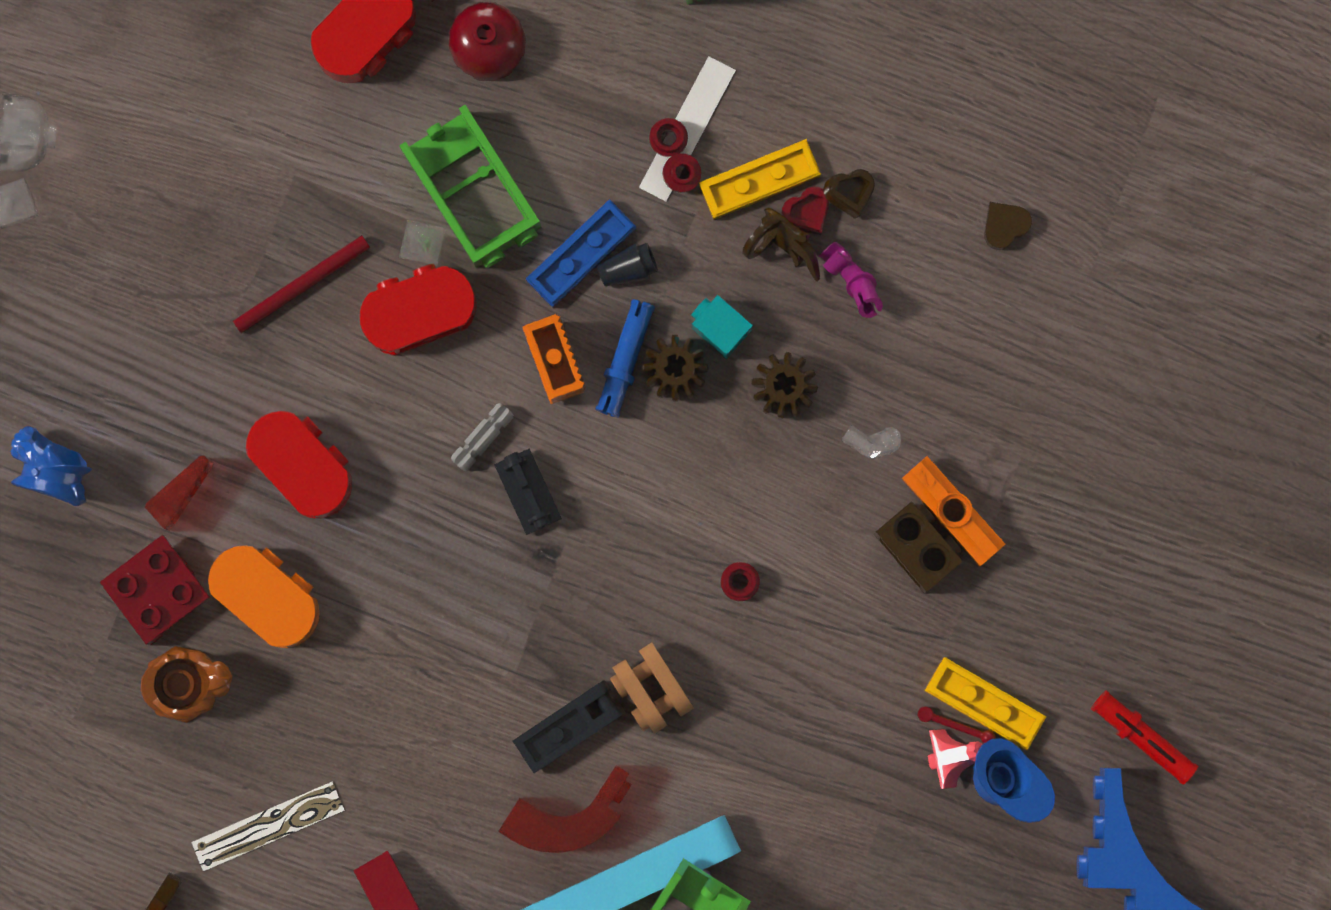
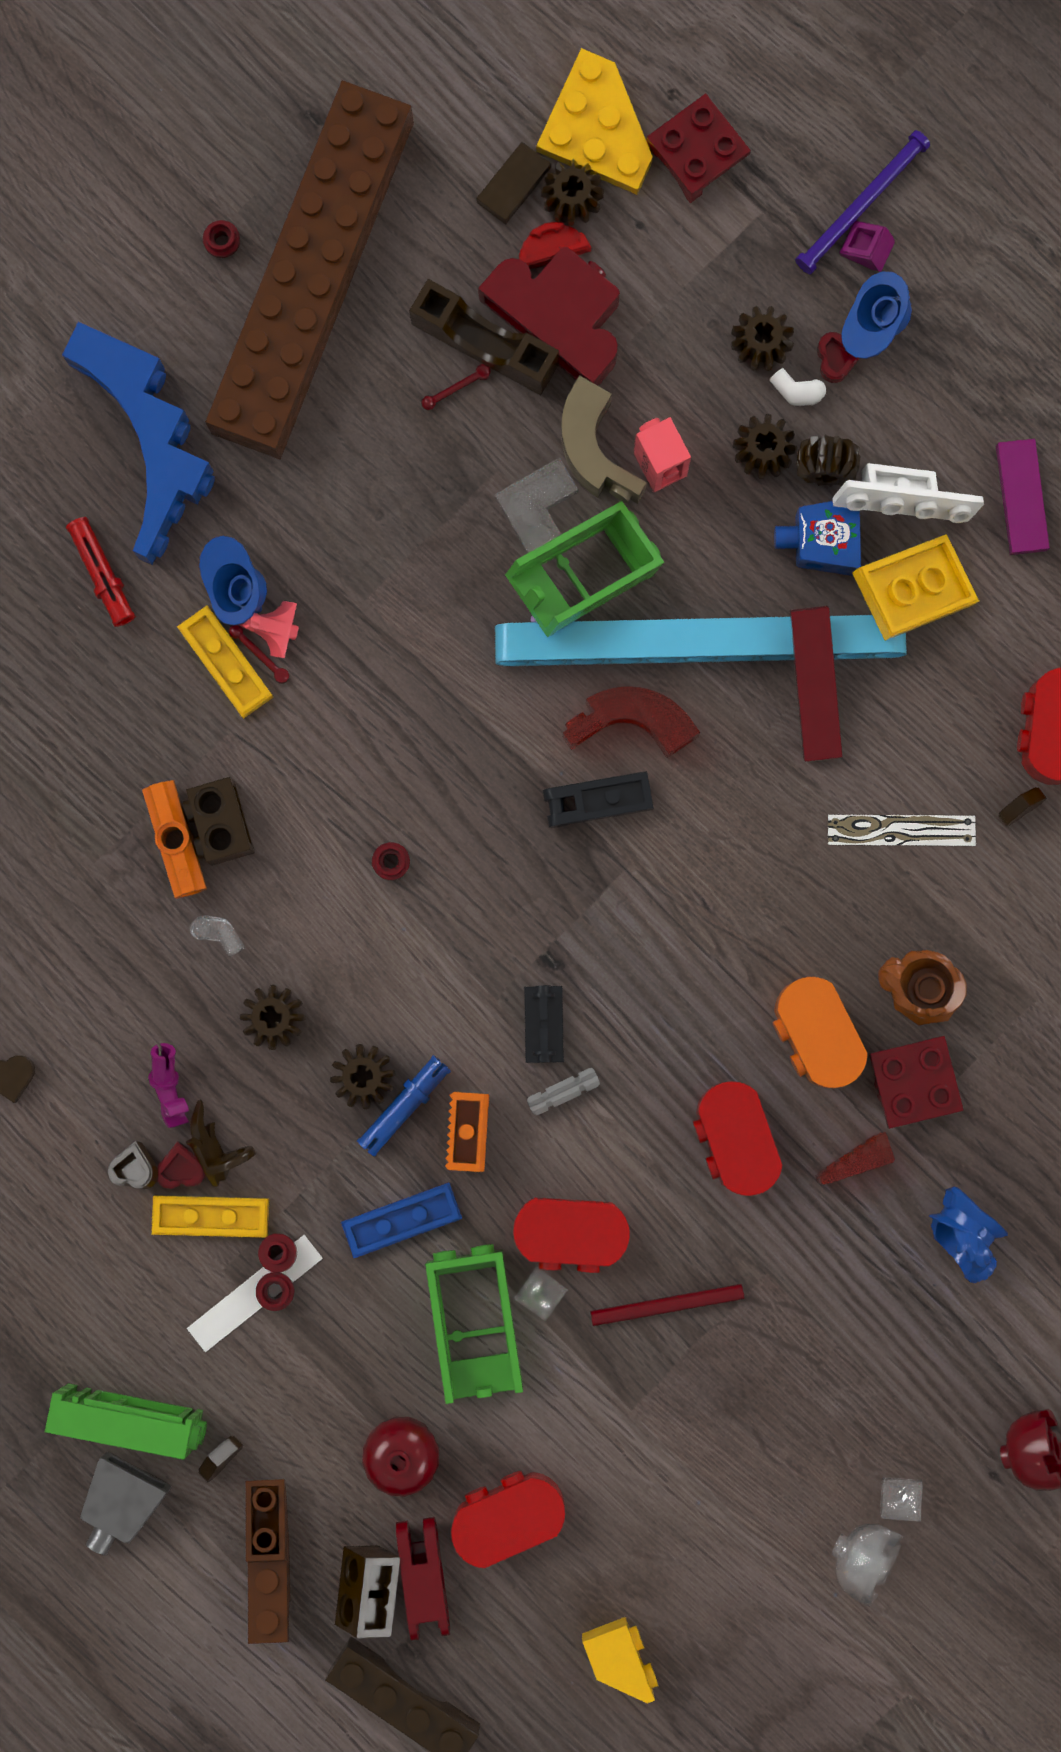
camera: 155 degrees left, 0 degrees up
black cone [597,242,658,287] -> none
medium nougat brick [610,642,694,734] -> none
teal brick [691,295,753,359] -> none

